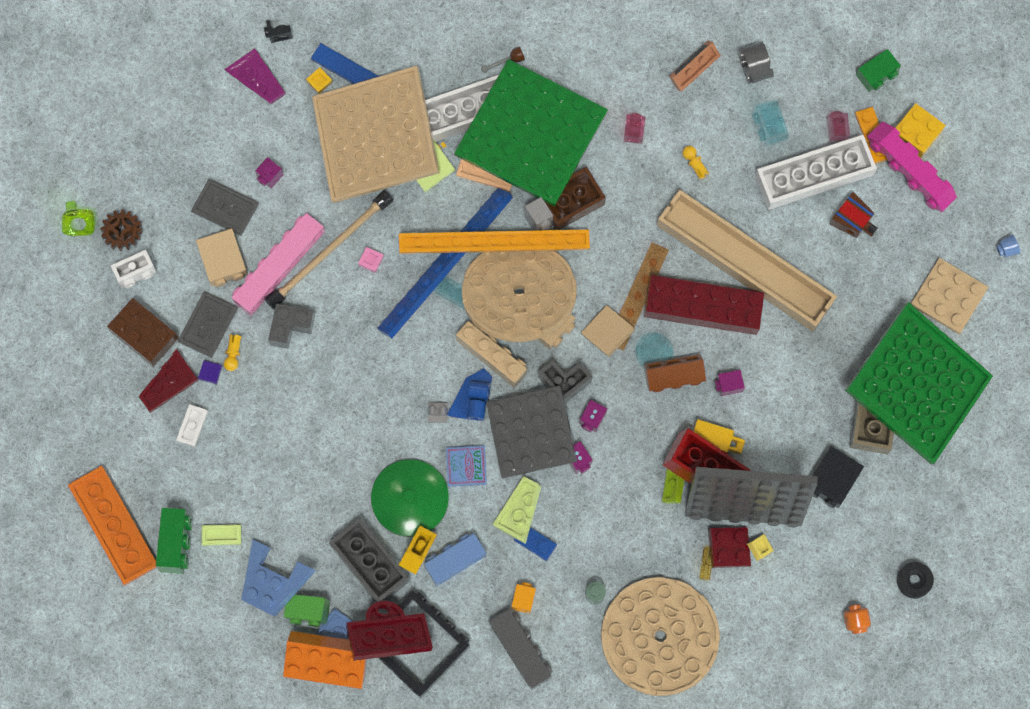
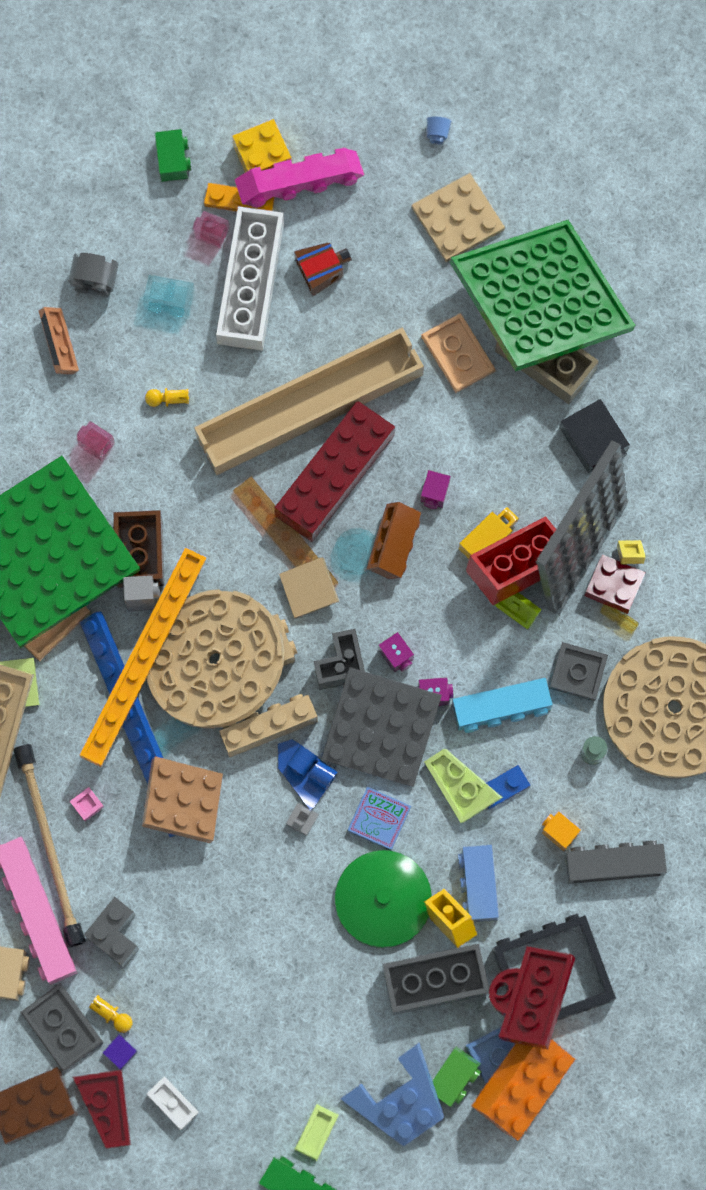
camera: 60 degrees left, 0 degrees up
none -> medium nougat plate [142,756,223,843]
none -> light nougat tile [421,313,496,393]
none -> medium azure brick [452,678,553,733]
none -> dark grey plate [549,642,608,701]

